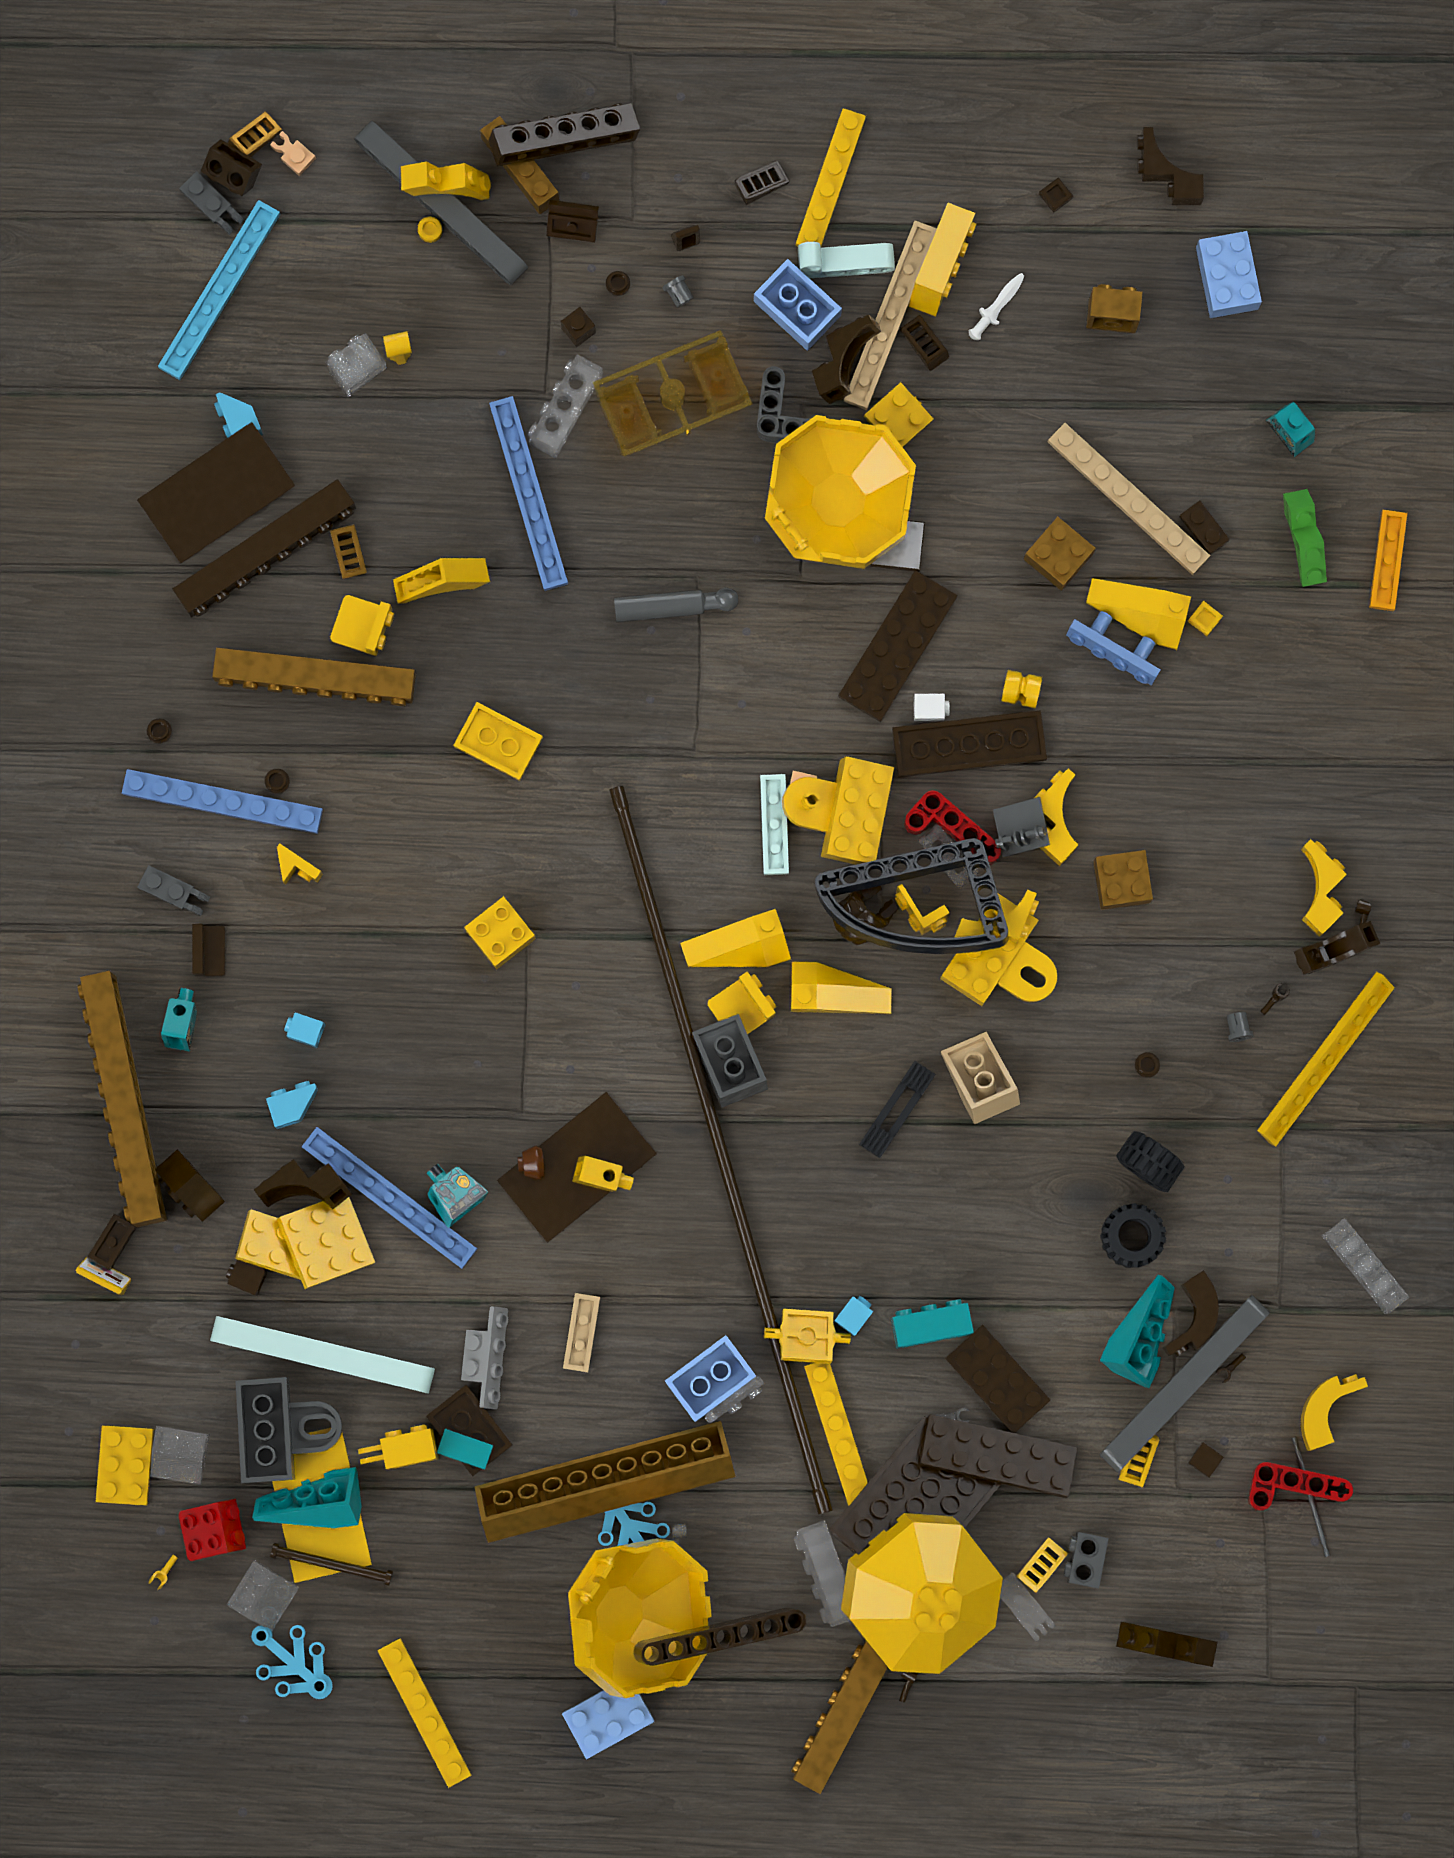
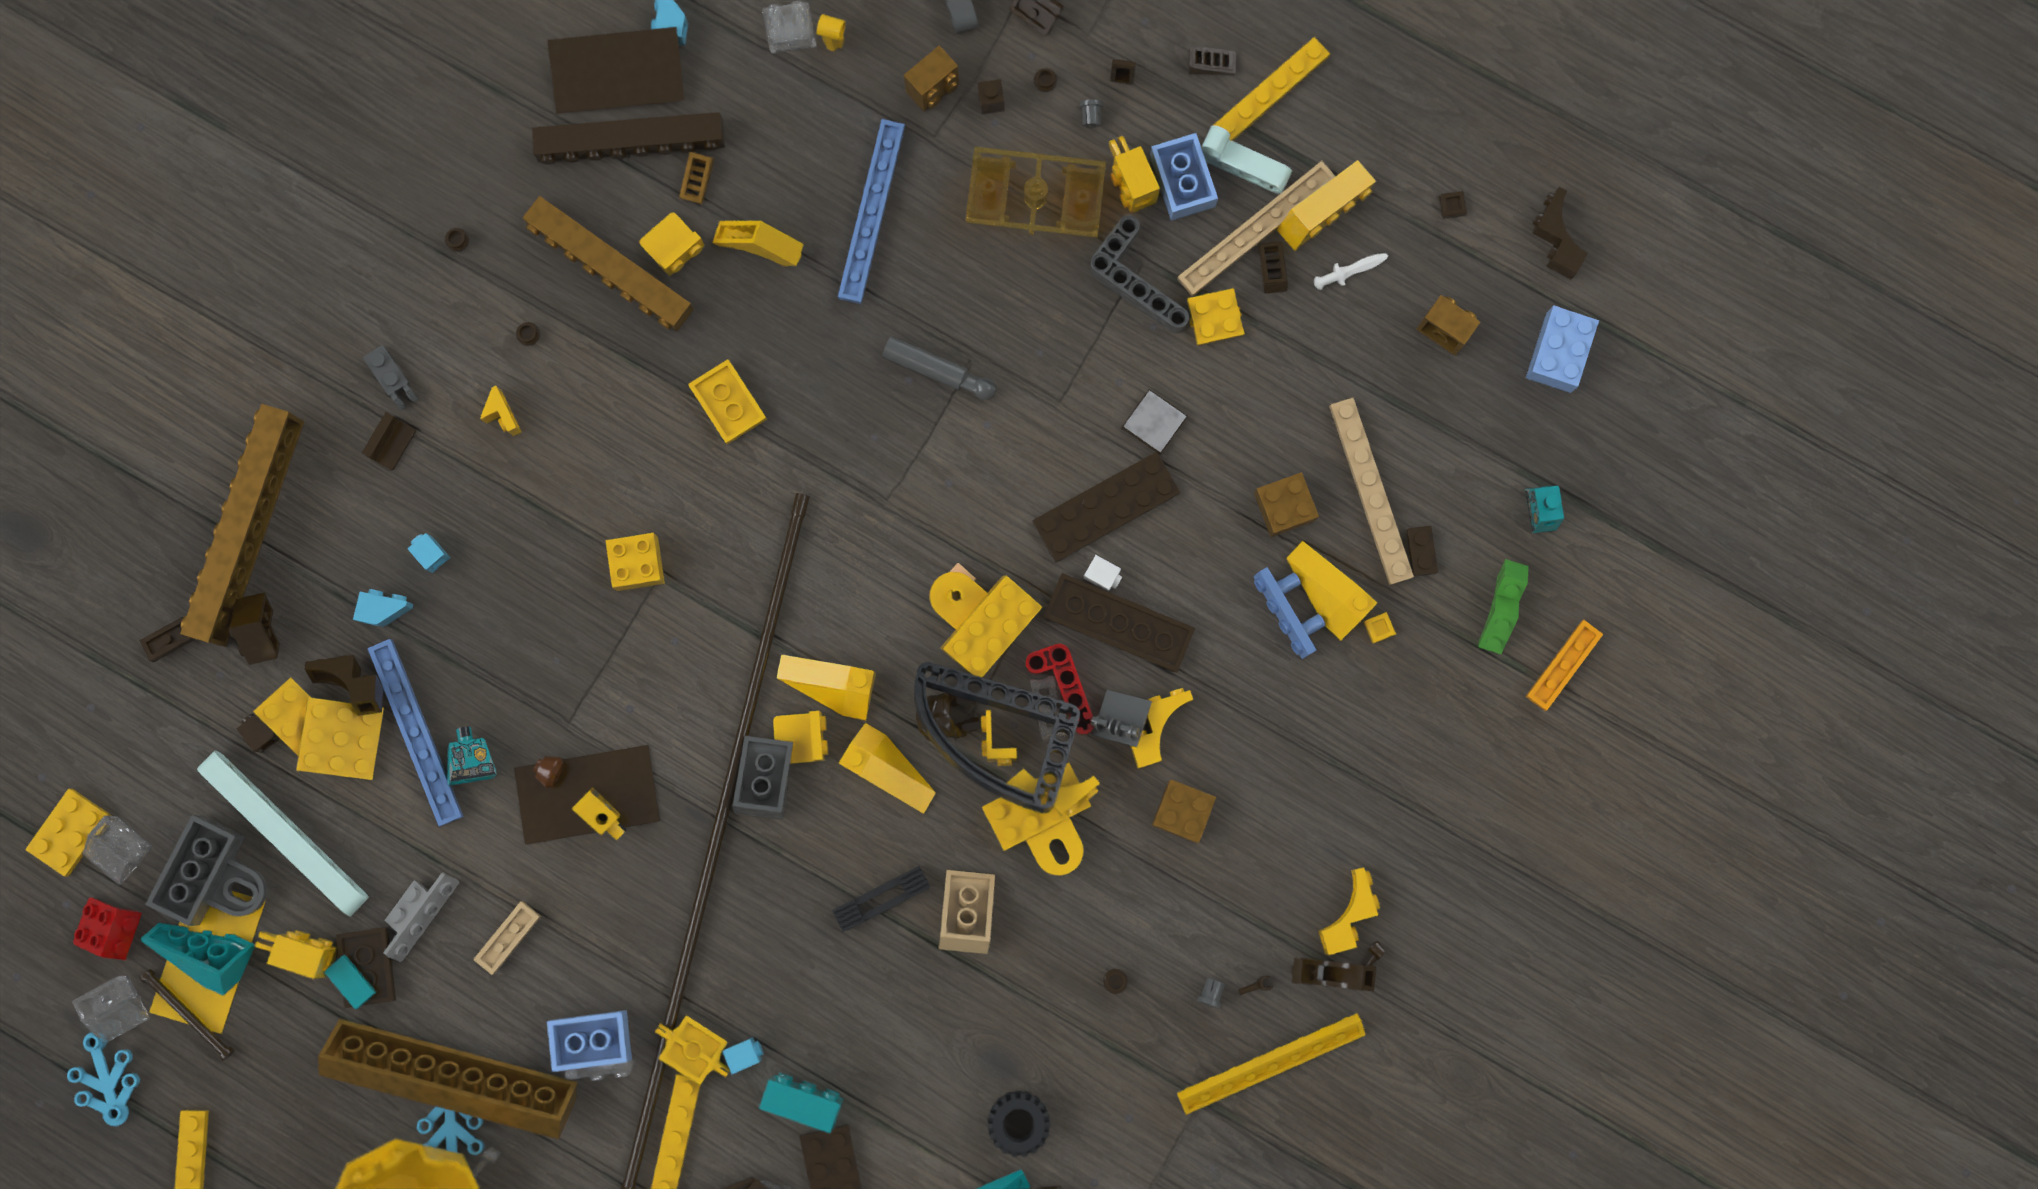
camera: 30 degrees right, 0 degrees up
slope [76,1257,131,1295] -> none
medium blue plate [122,769,323,834] -> none
yellow hand [149,1555,178,1590] -> none
teal torso [161,988,197,1051] -> none
clear brick [528,355,603,459] -> none
light aqua plate [760,774,789,875] -> none
yellow windscreen [765,415,916,569] -> none
dark brown arch [812,314,881,404] -> none
yellow wheel [1001,670,1042,708] -> none
black tyre [1116,1131,1185,1192] -> none
none -> pearl gold brick [904,45,959,112]
none -> yellow brick [1109,136,1160,213]

